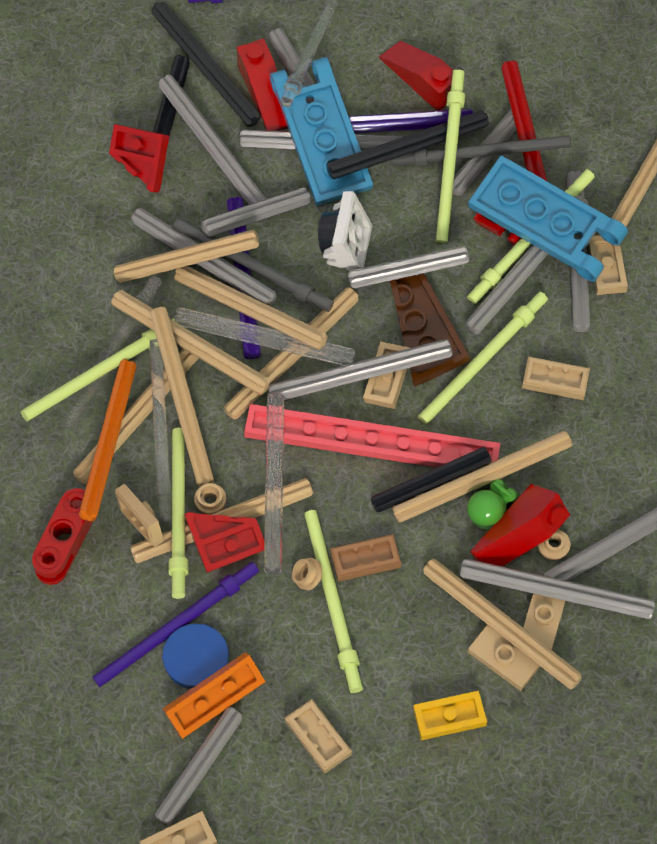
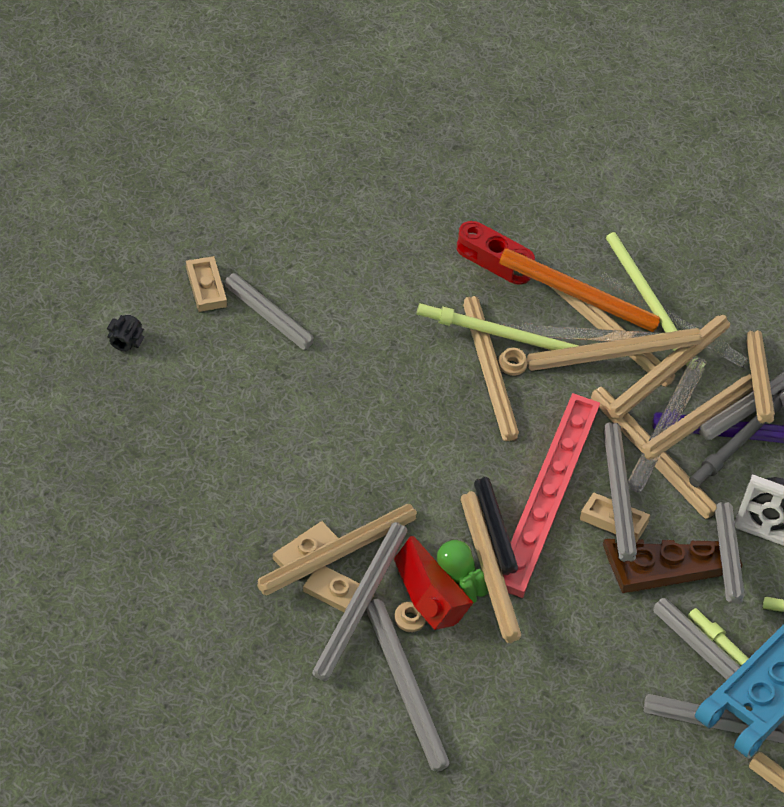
camera: 95 degrees right, 10 degrees down
dark purple bar [92,562,259,688] -> none
tan plate [115,484,164,547] -> none
blue tile [162,624,229,689] -> none
orange plate [162,652,266,739] -> none
red wing [184,512,268,573] -> none
clear axle [264,393,284,574] -> none
tan plate [285,699,352,774] -> none
tan plate [292,558,322,591] -> none
yellowish green bar [304,510,363,693] -> none
medium nougat plate [330,534,401,582] -> none
yellow plate [413,690,487,741] -> none
yellowish green bar [417,292,548,425] -> none
tan plate [522,356,590,401] -> none
tan plate [587,235,628,295] -> none

